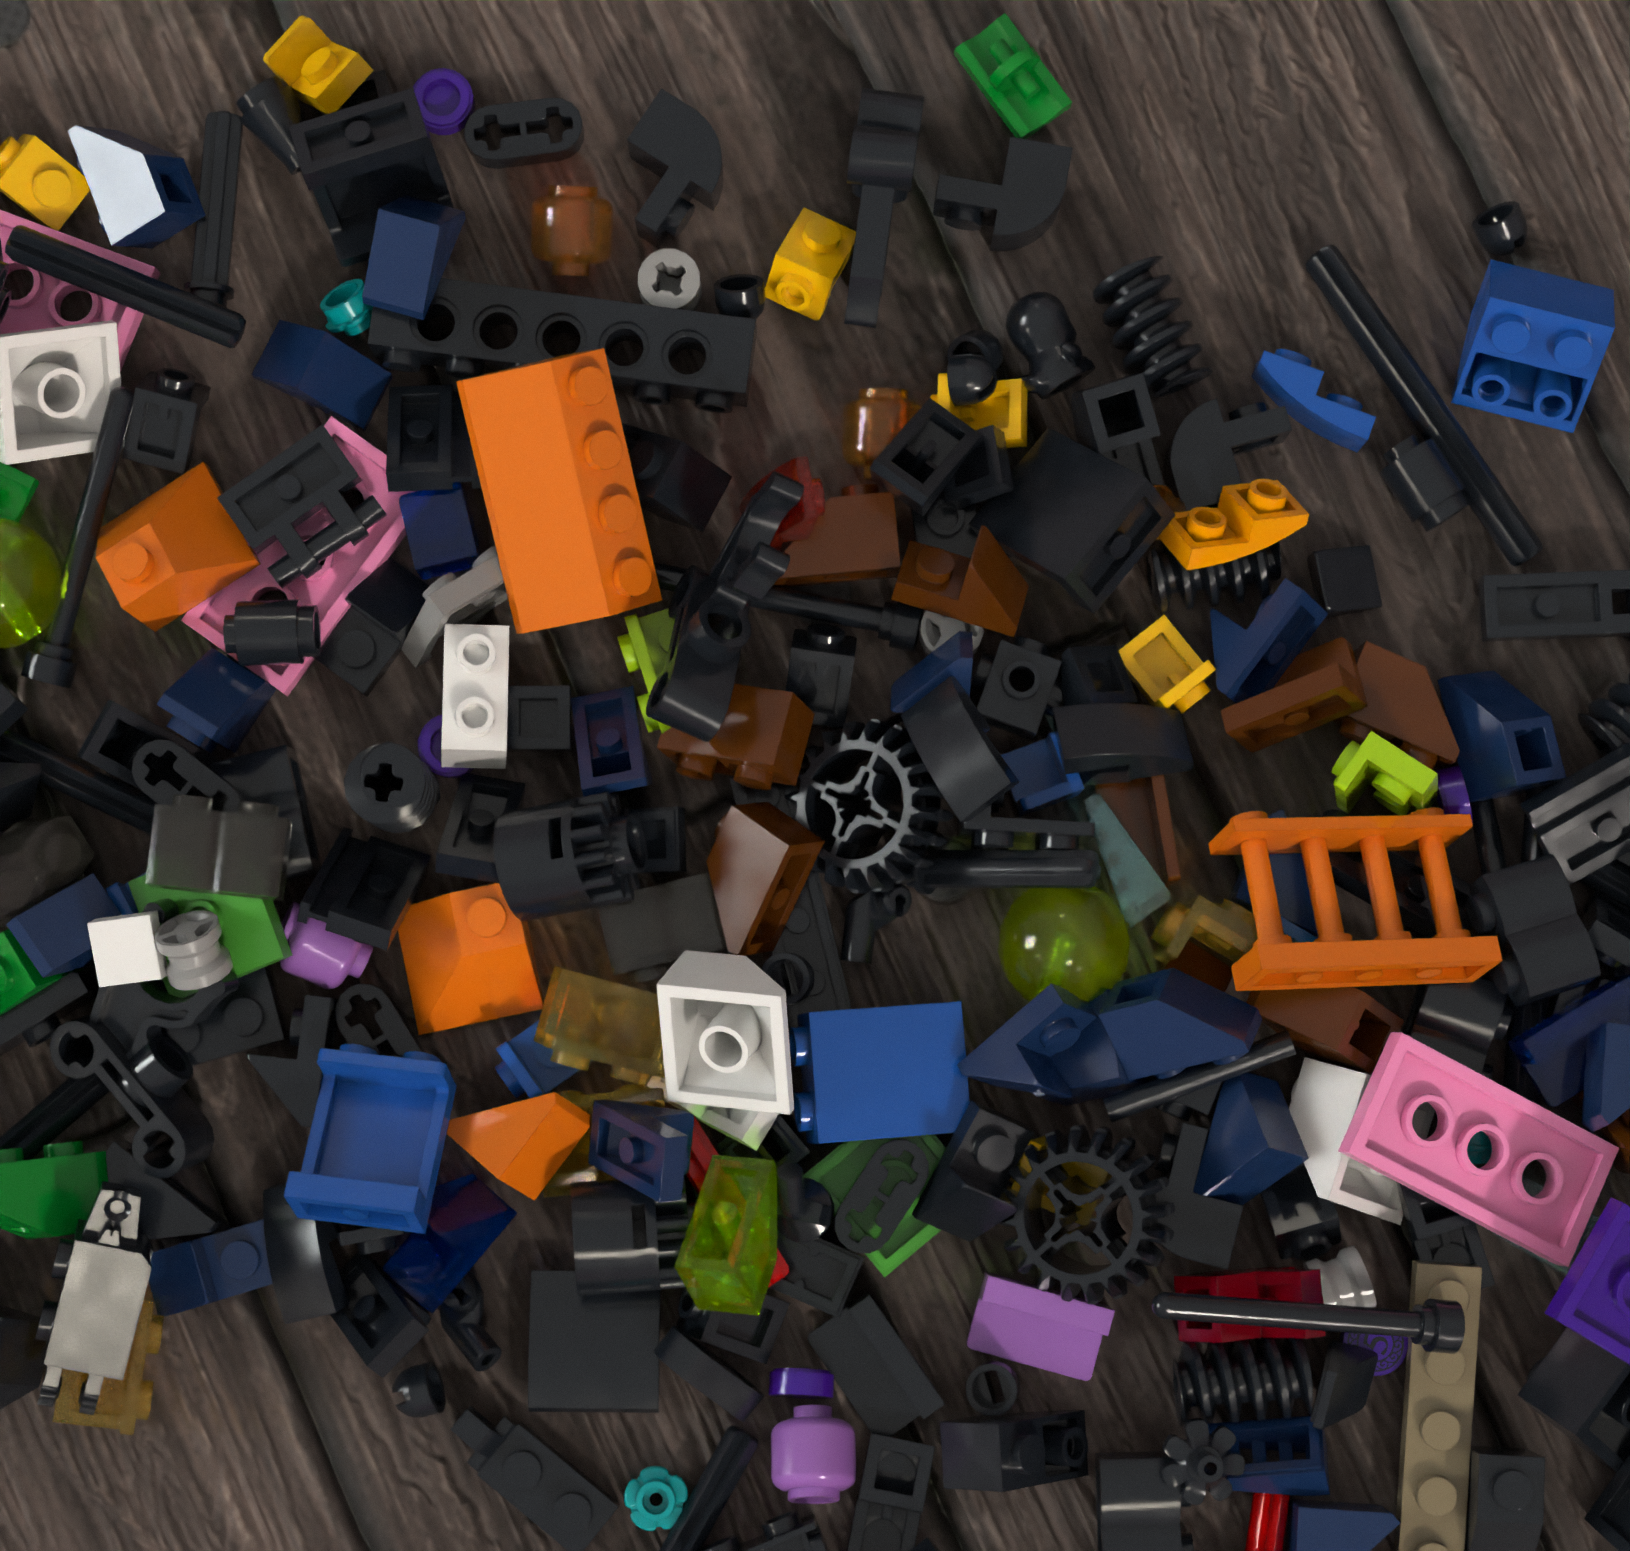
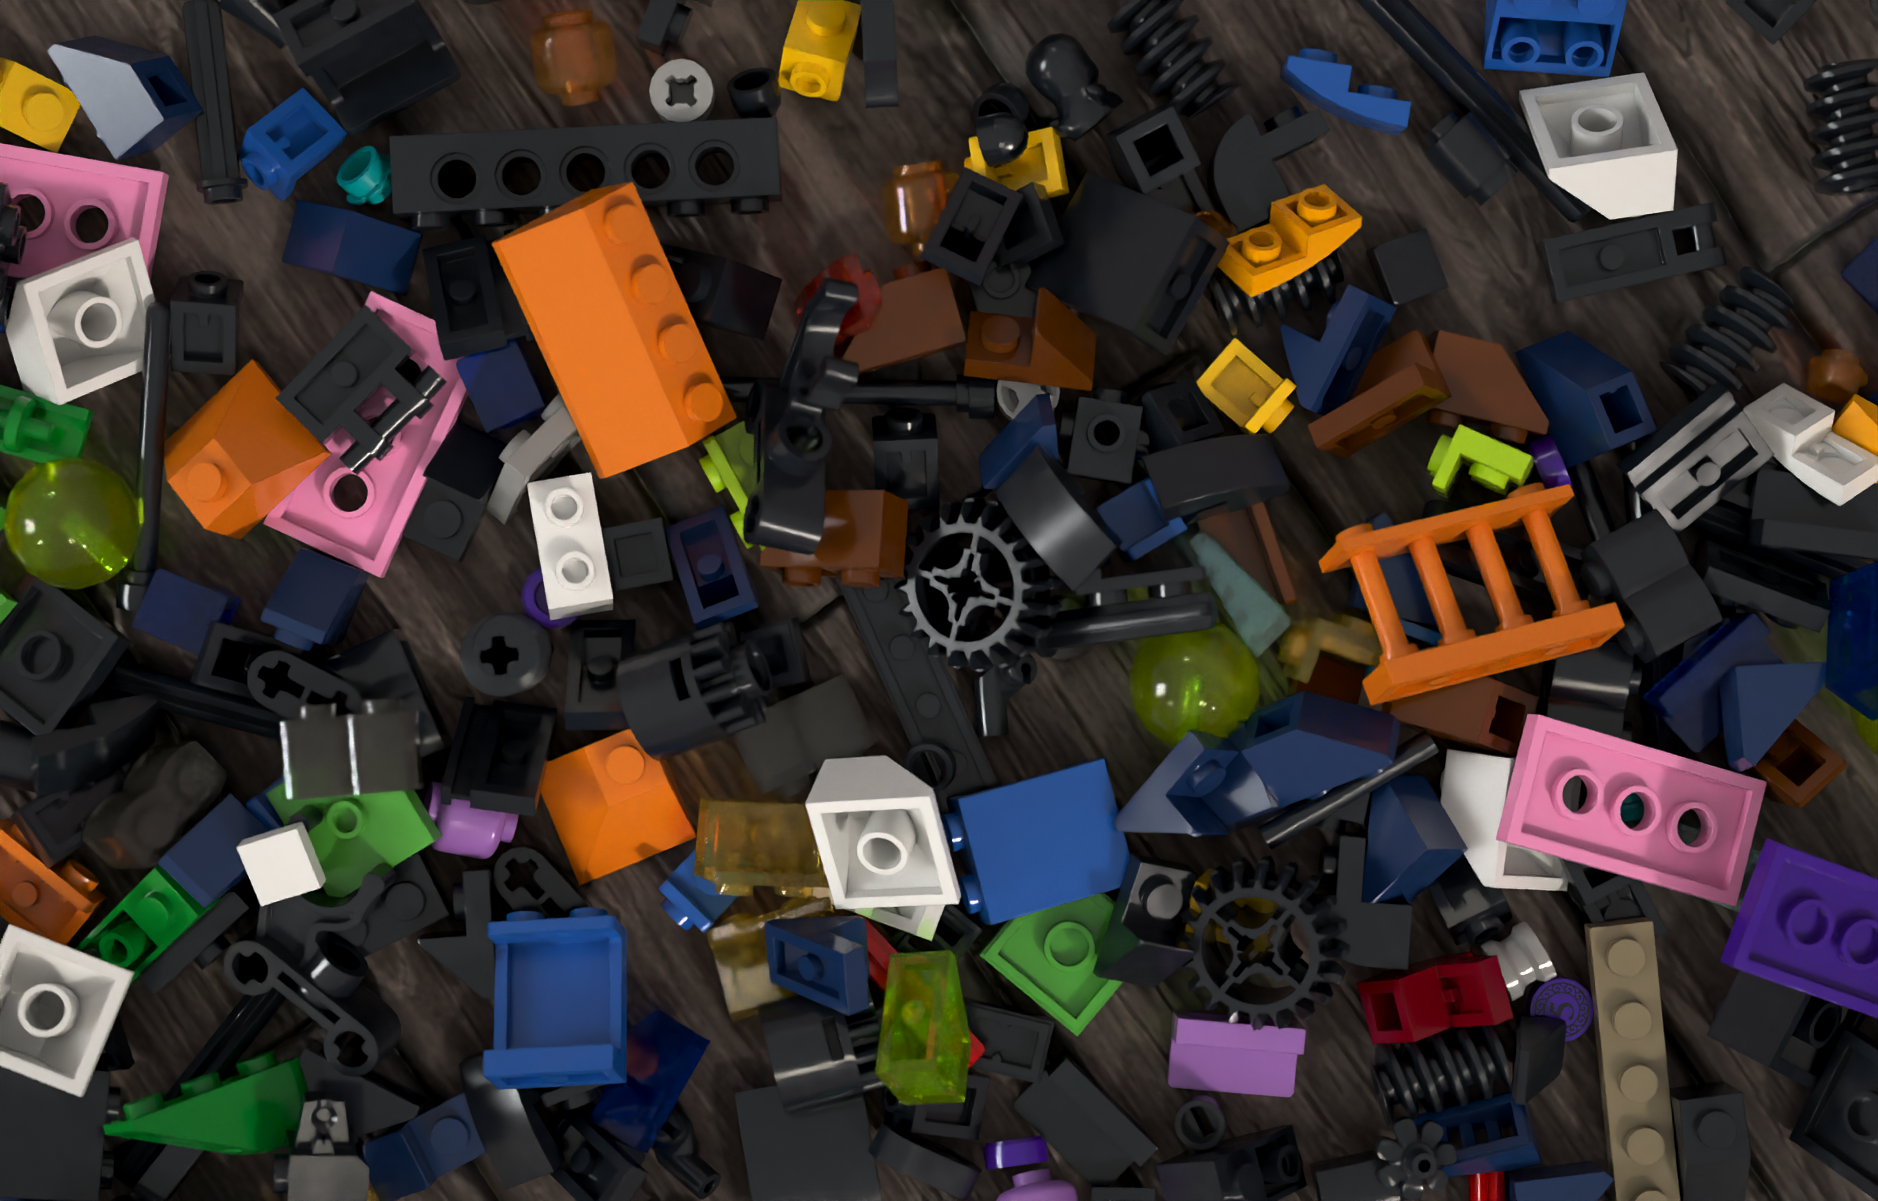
camera: 15 degrees left, 5 degrees up
black axle [5,225,246,348] -> none
light grey wheel [154,910,233,991] -> none
black brick [223,599,321,666] -> none
dark blue slope [362,195,466,320] -> none
orange slope [447,1092,590,1201] -> none
reddish brown slope [706,802,825,956] -> none
black plate [768,1163,834,1243] -> none
black beam [835,1139,929,1253] -> none
black piece [1152,1292,1465,1354] -> none
none -> clear blue panel [132,569,241,656]
none -> blue bracket [239,87,347,201]
none -> white slope [1519,72,1678,220]

